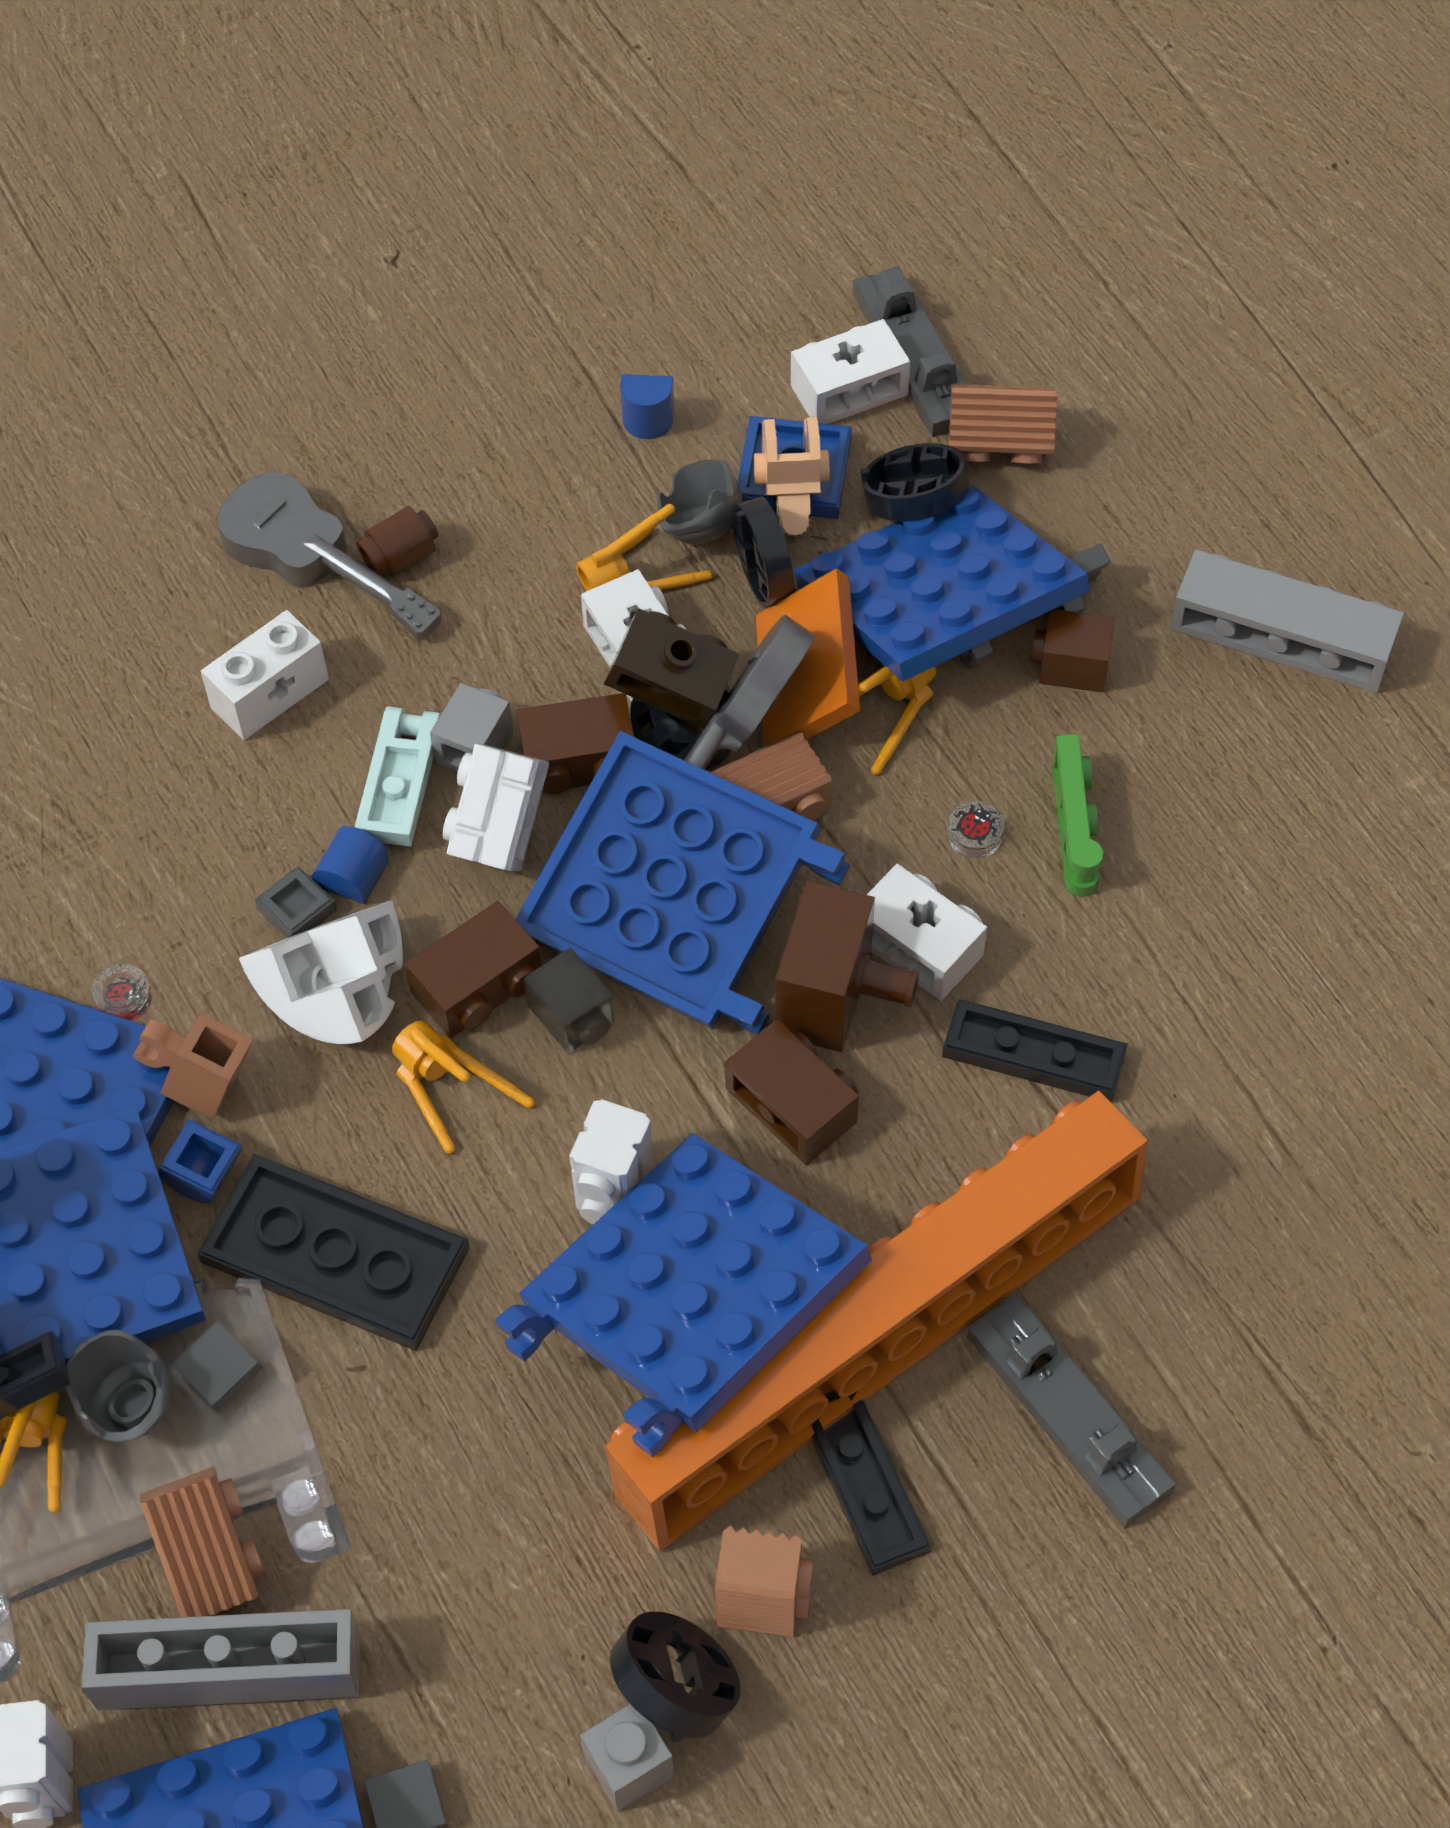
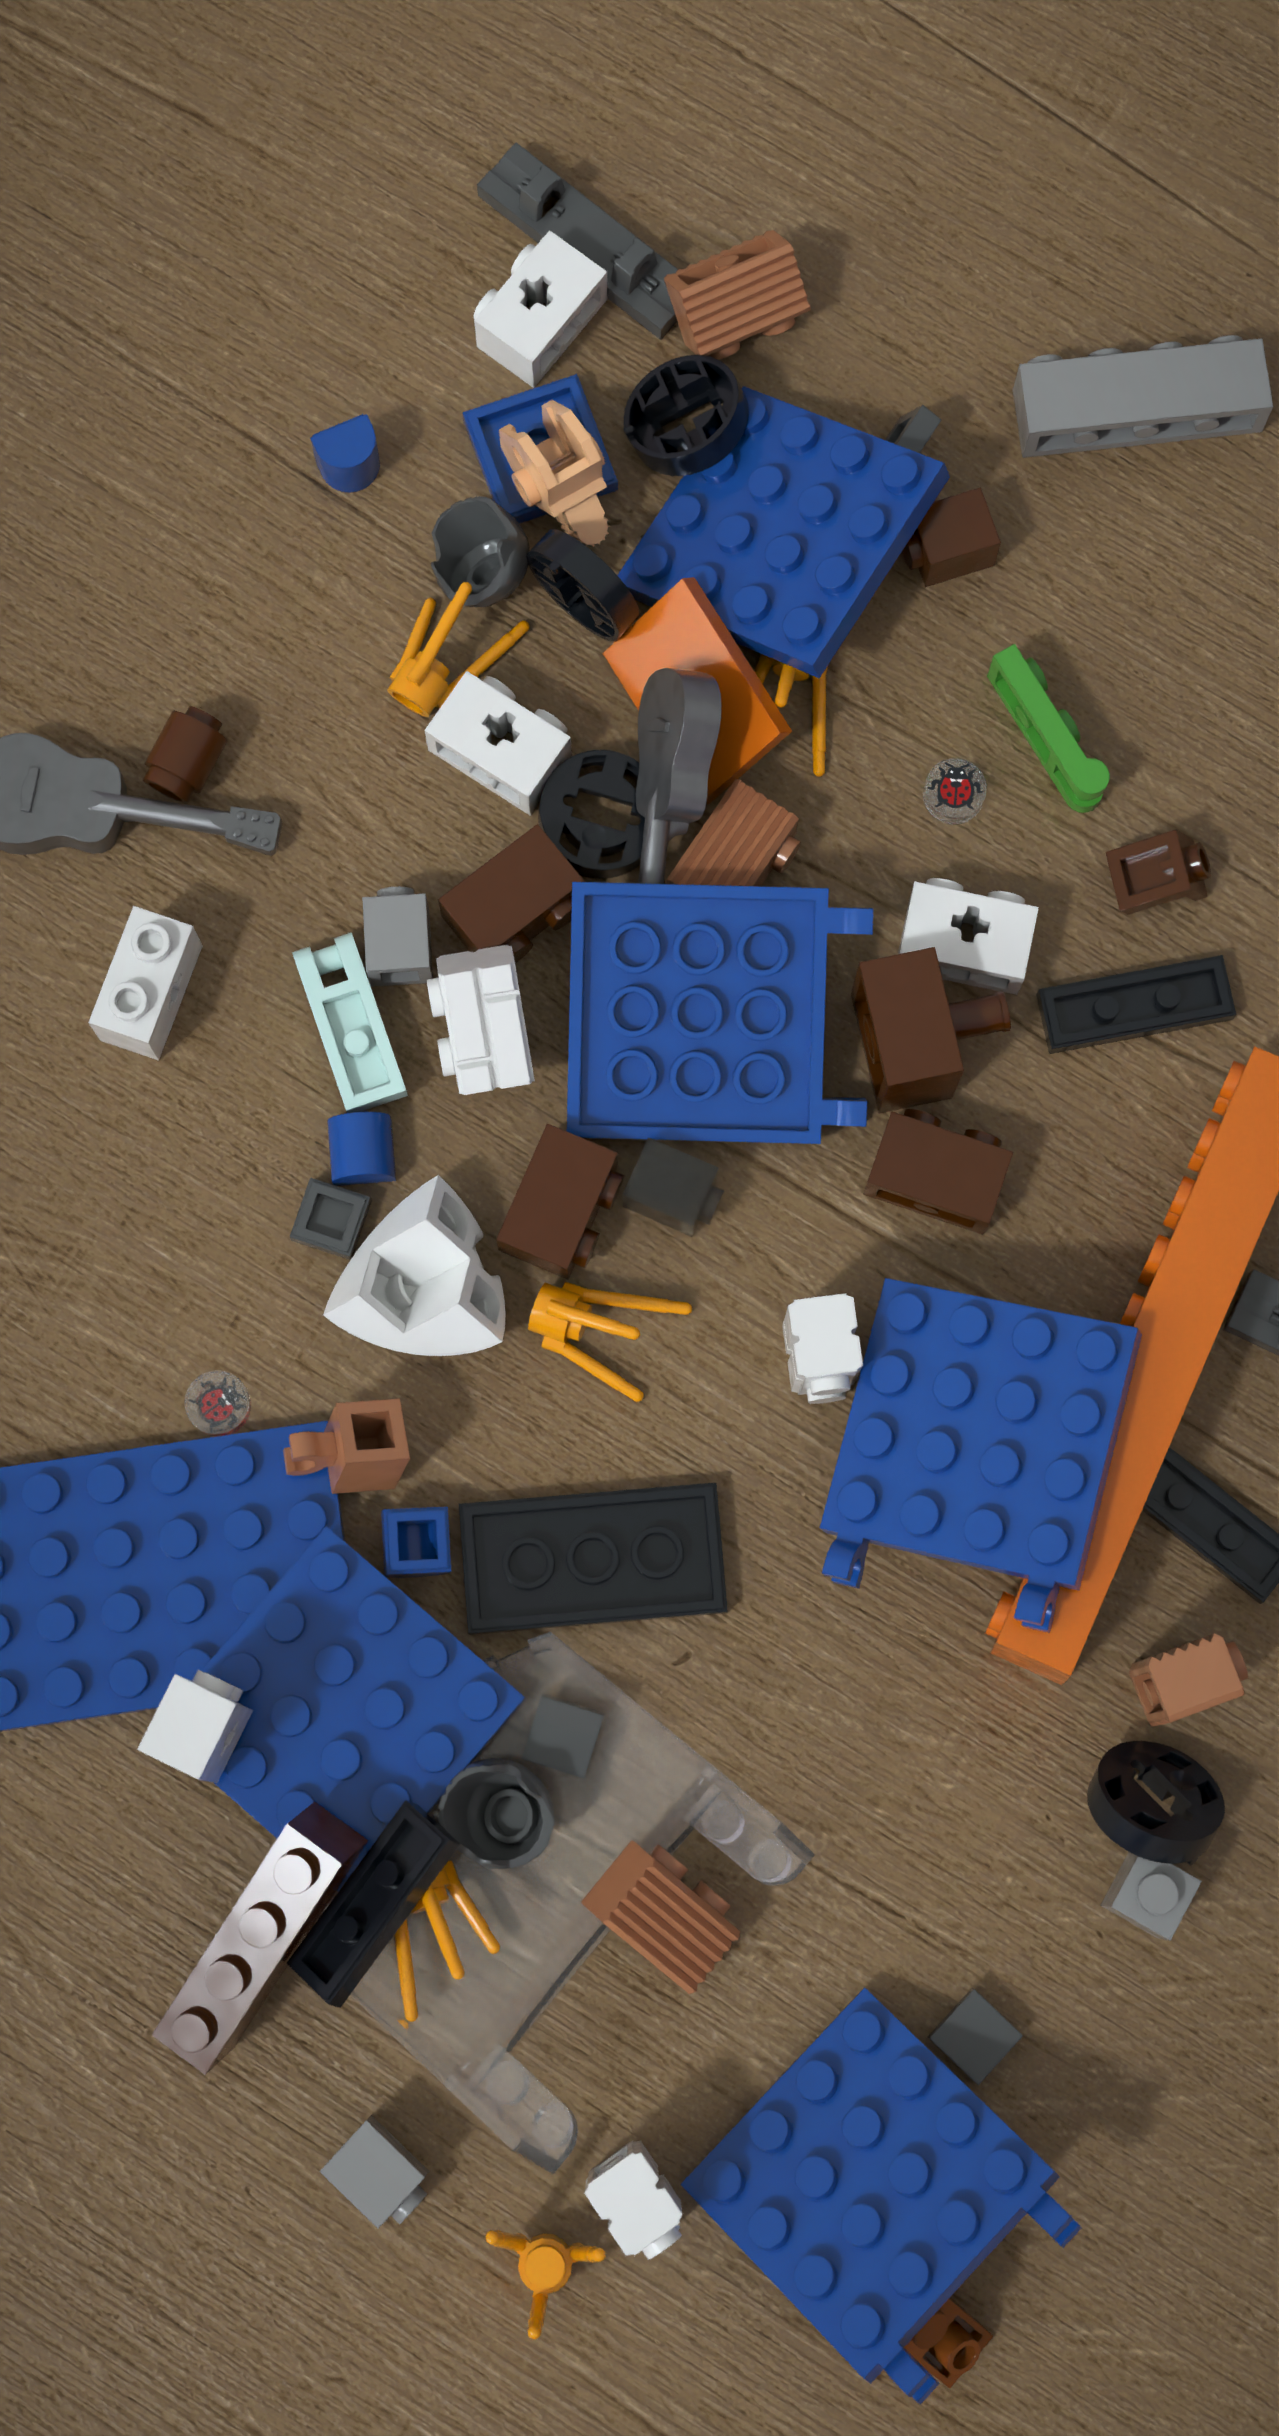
camera: 30 degrees left, 20 degrees up
light grey brick [82,1609,360,1710] -> none
dark brown brick [604,608,740,729] -> none
none -> reddish brown bracket [1105,829,1211,915]

